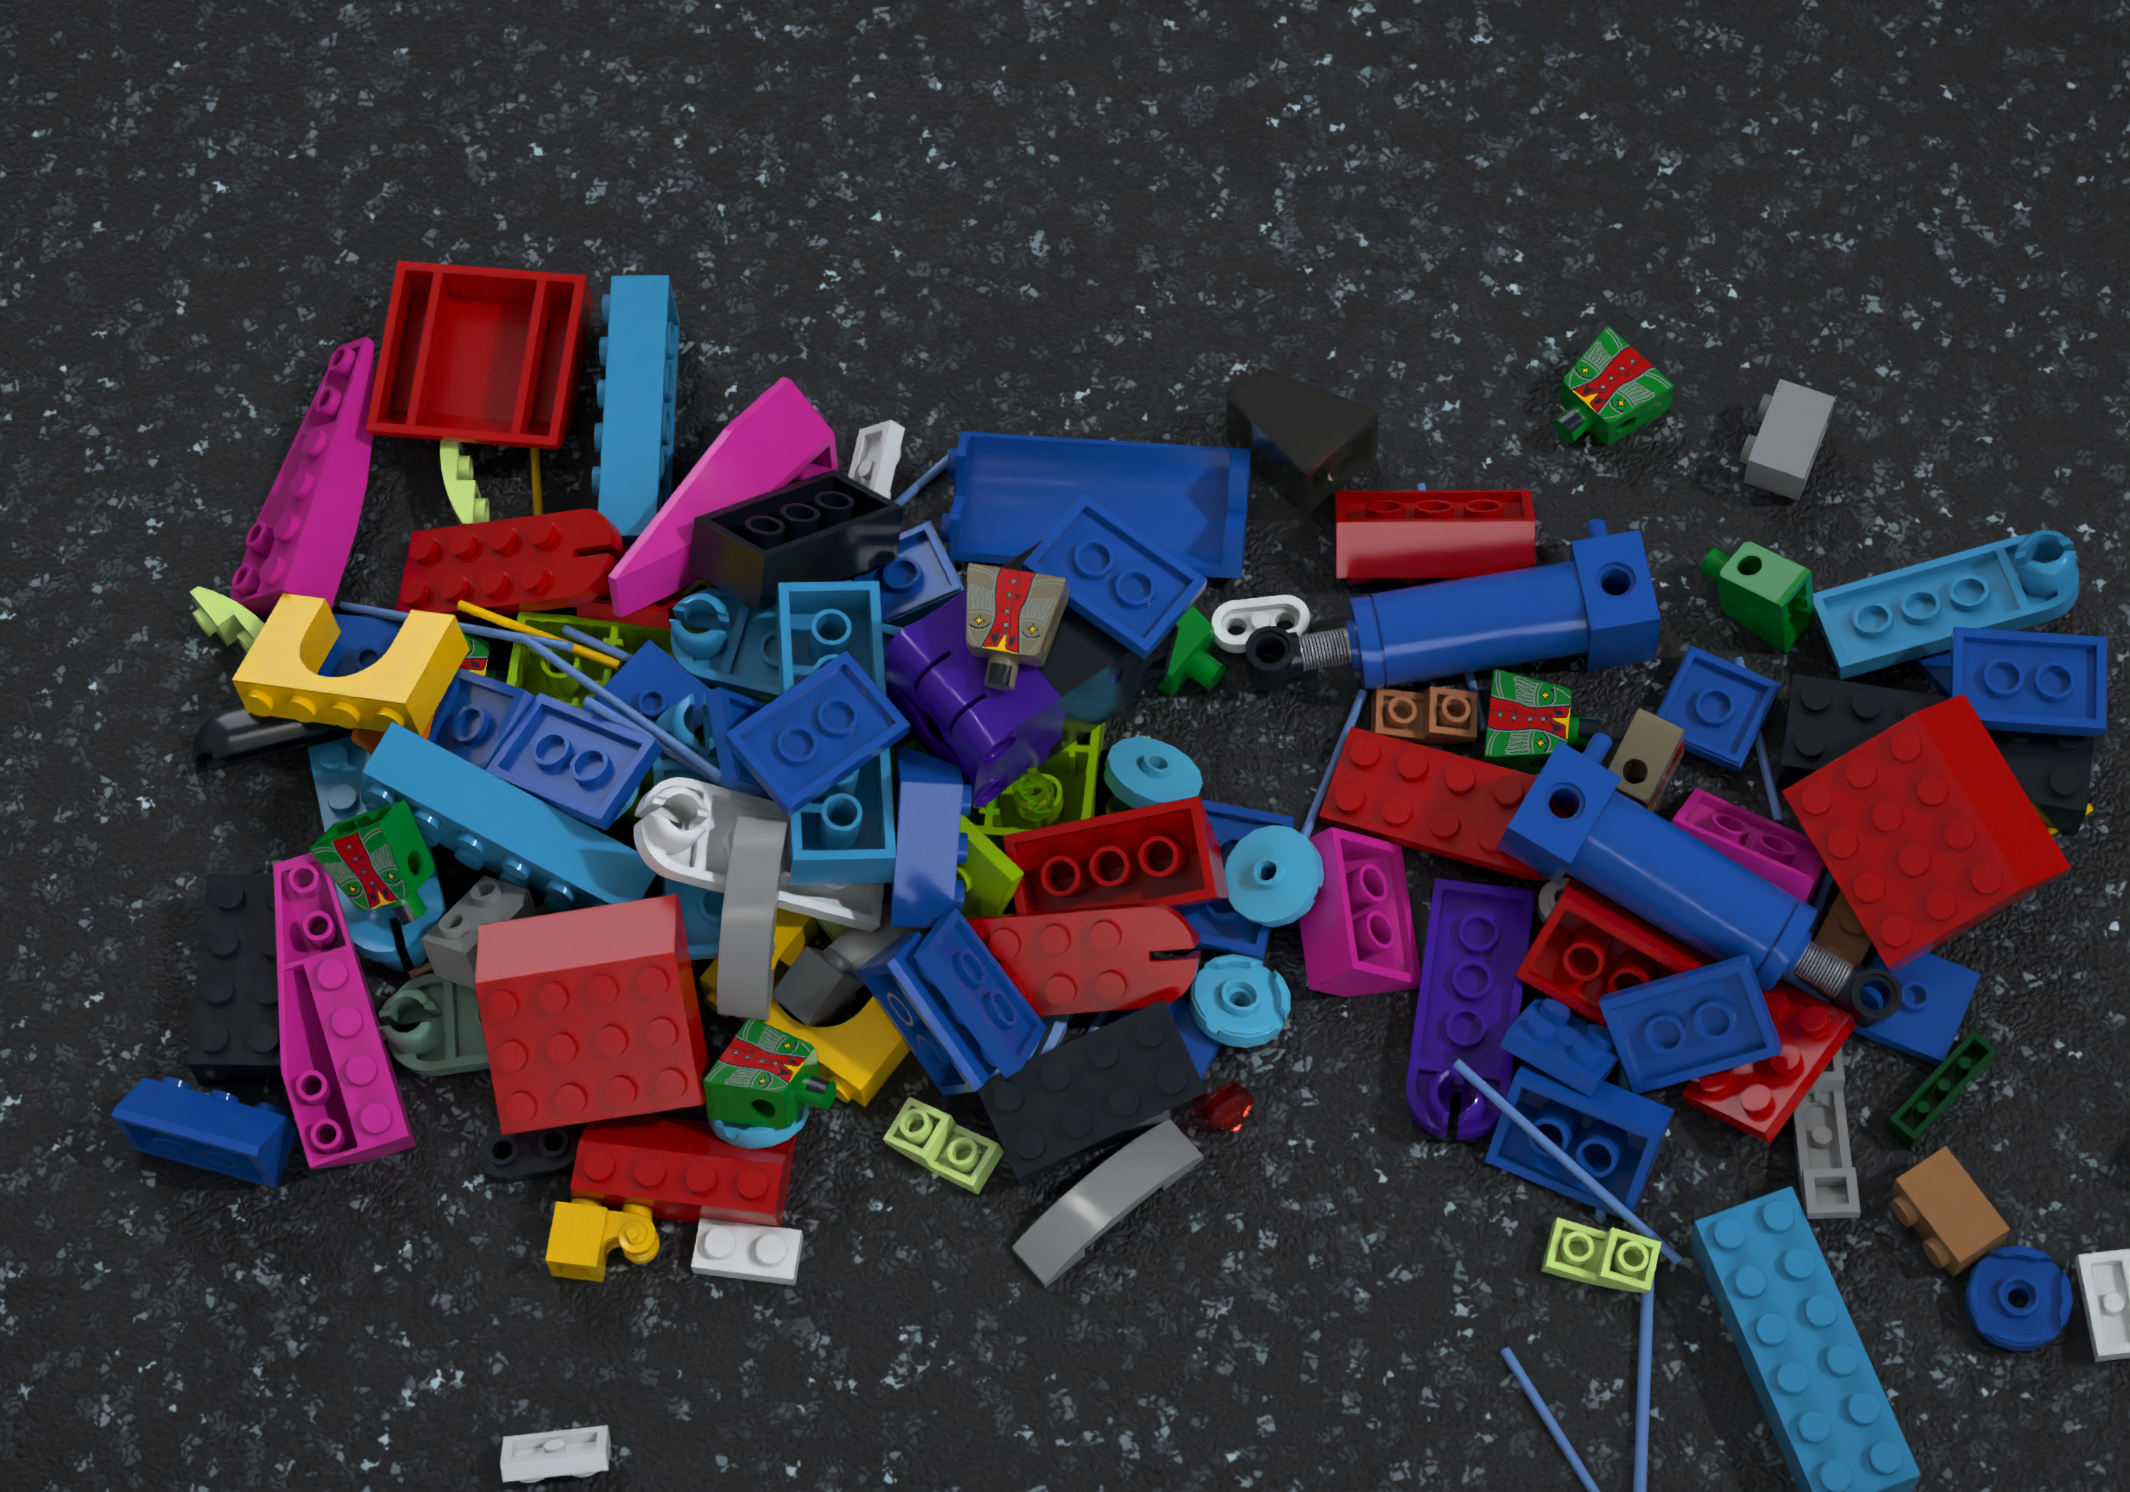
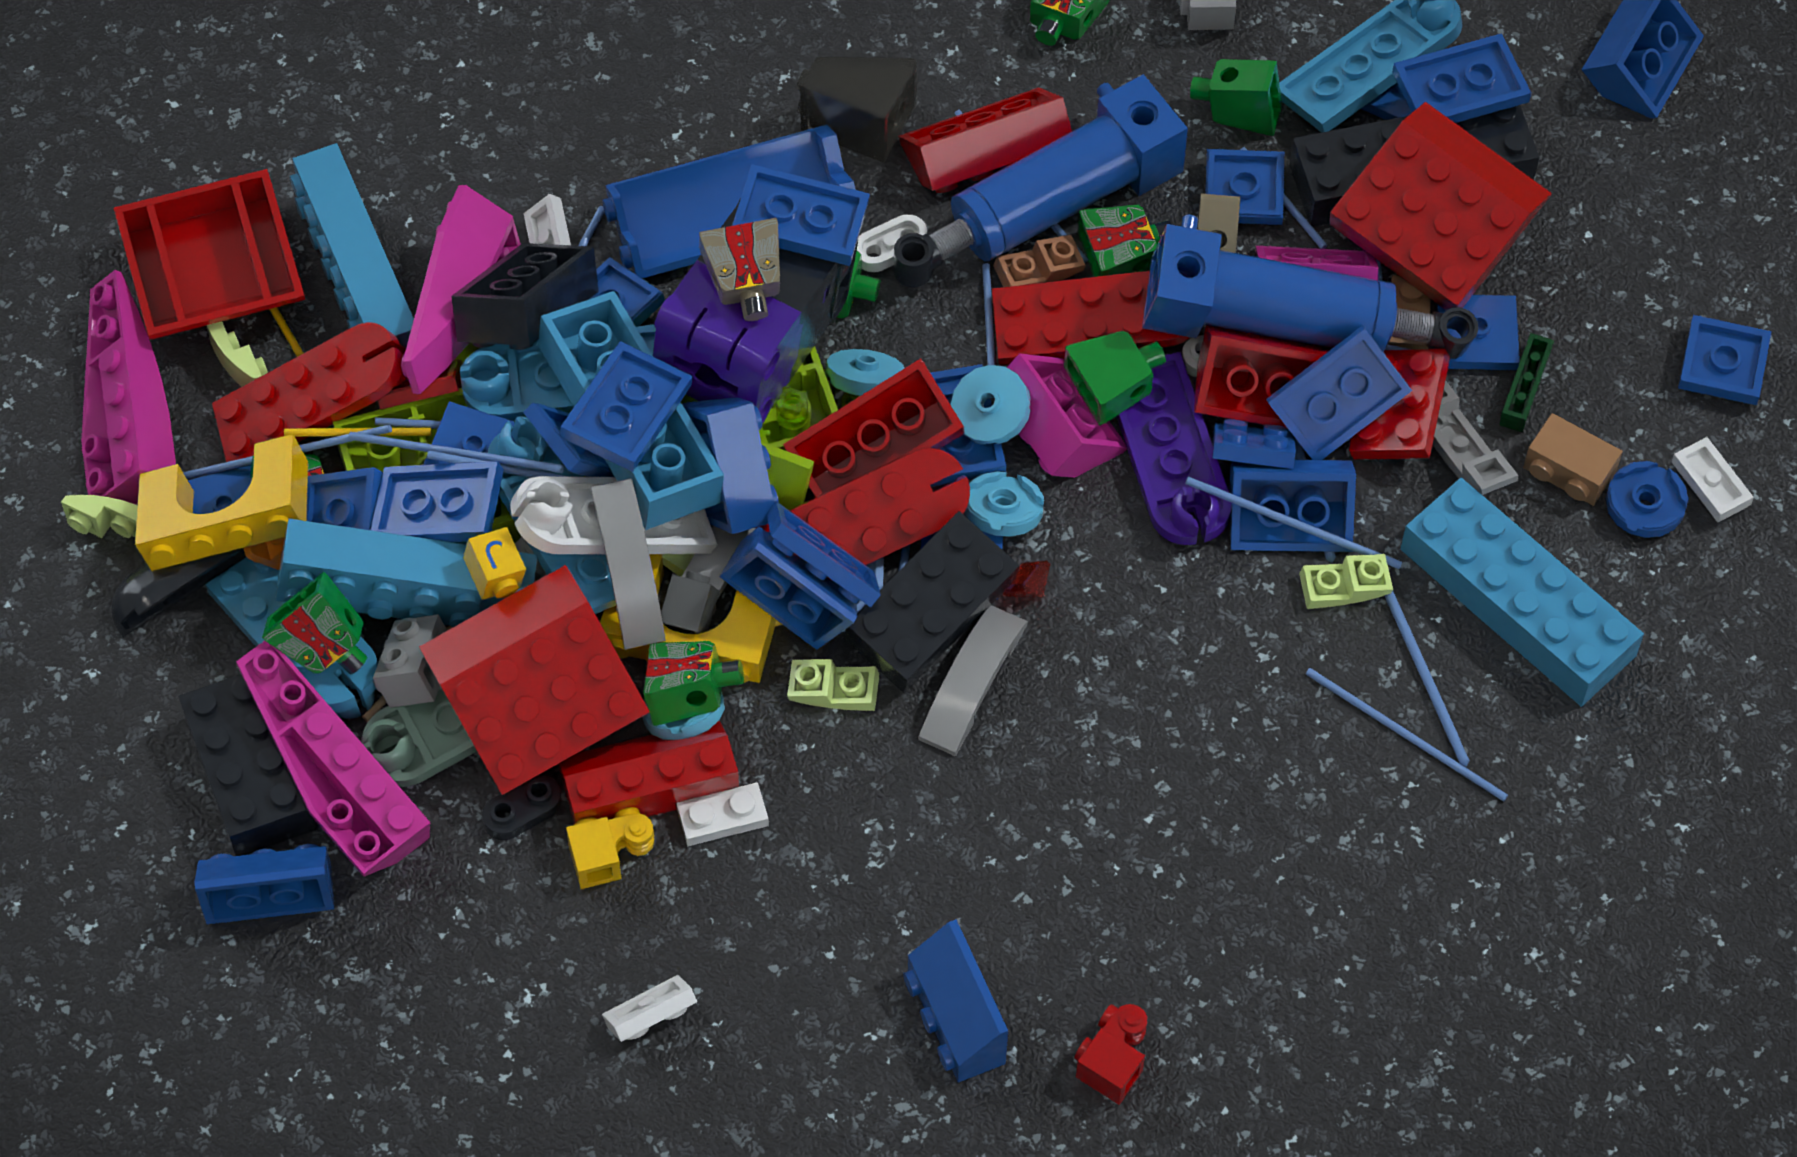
camera: 30 degrees left, 5 degrees down
none -> yellow brick [463,527,526,600]
none -> green torso [1064,331,1166,426]

